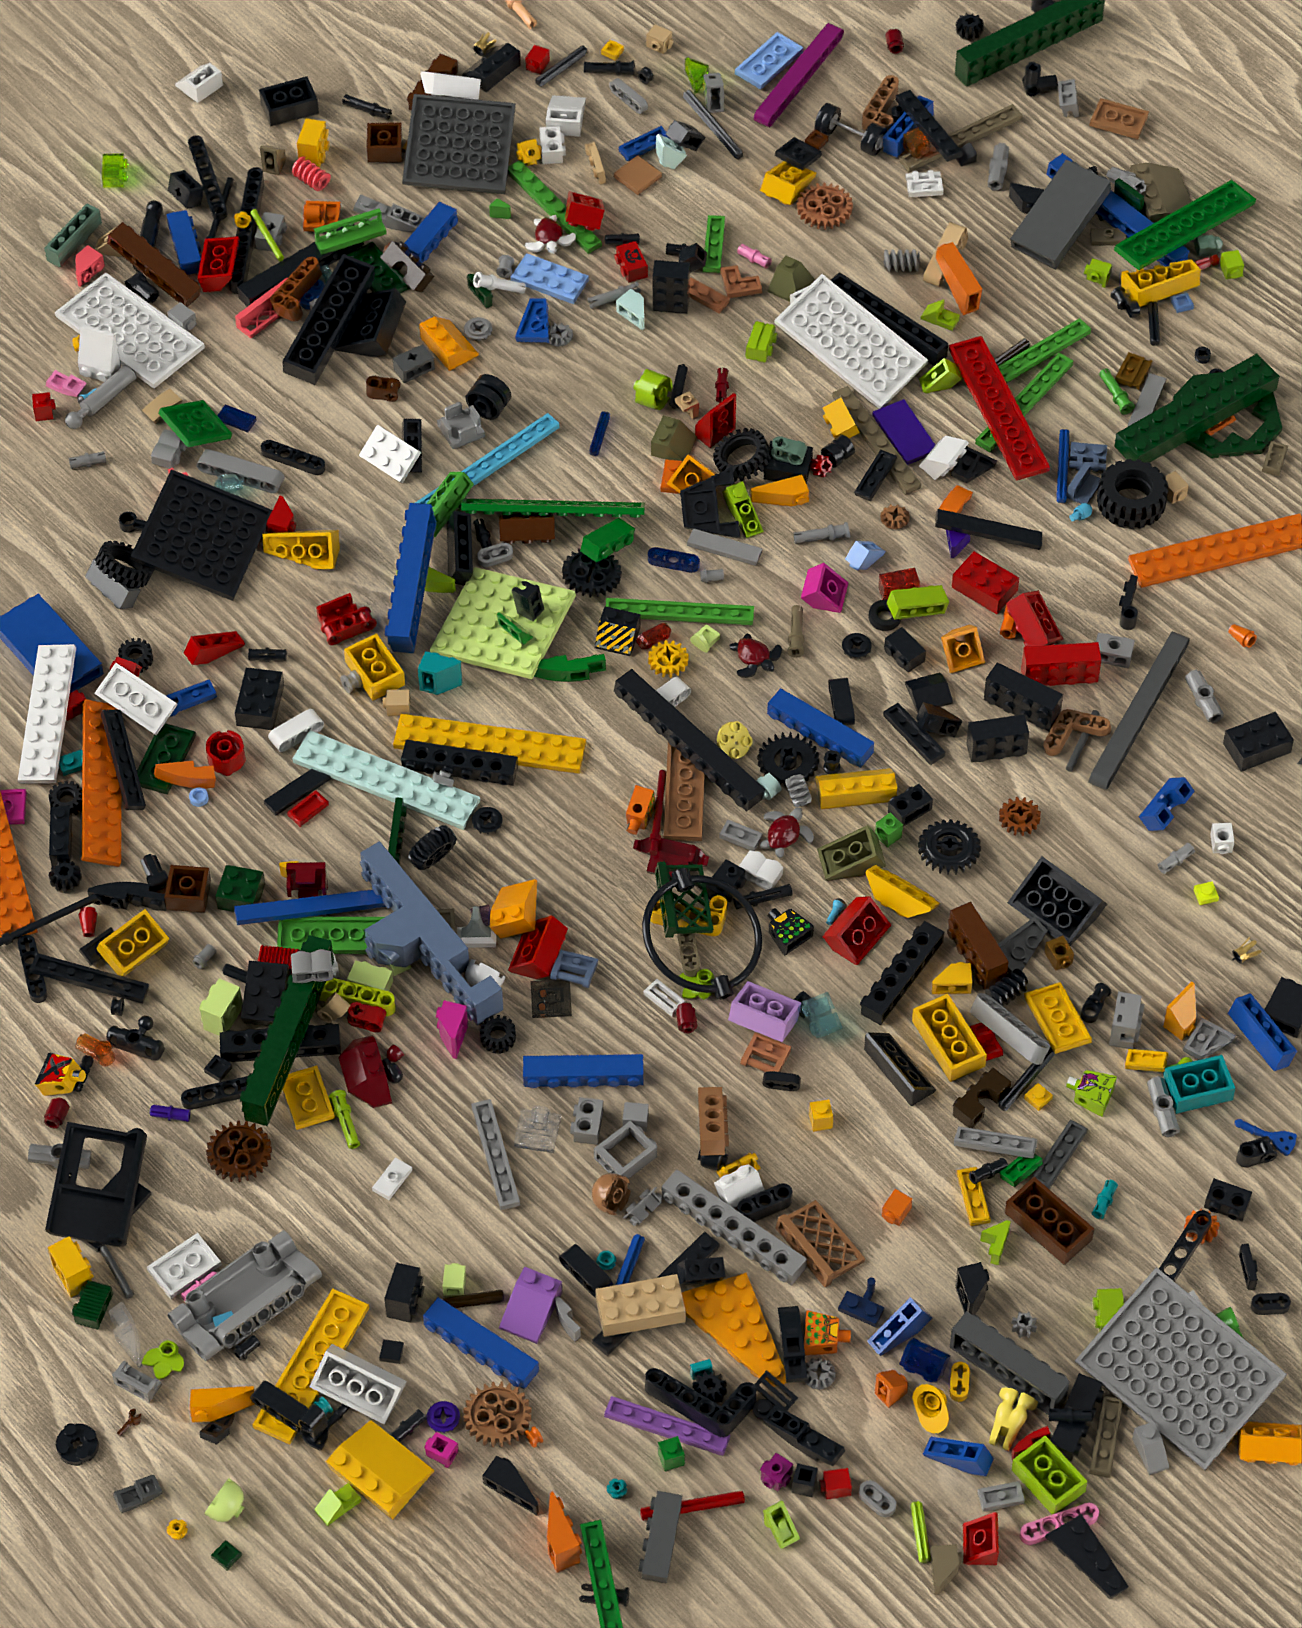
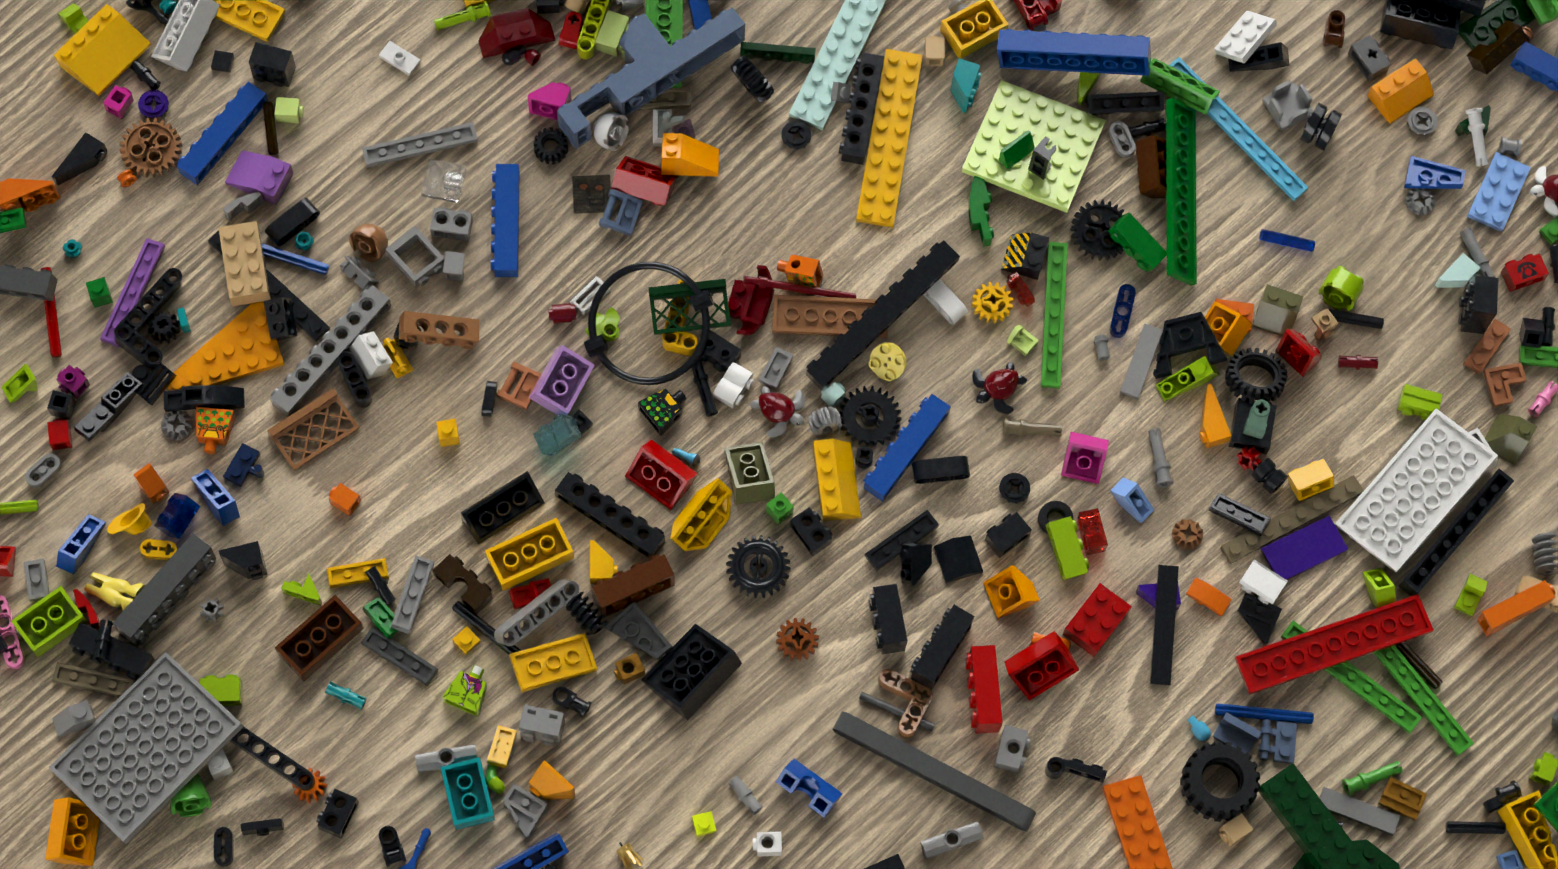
camera: 85 degrees right, 15 degrees up
dark tan beam [677,933,701,977] -> none

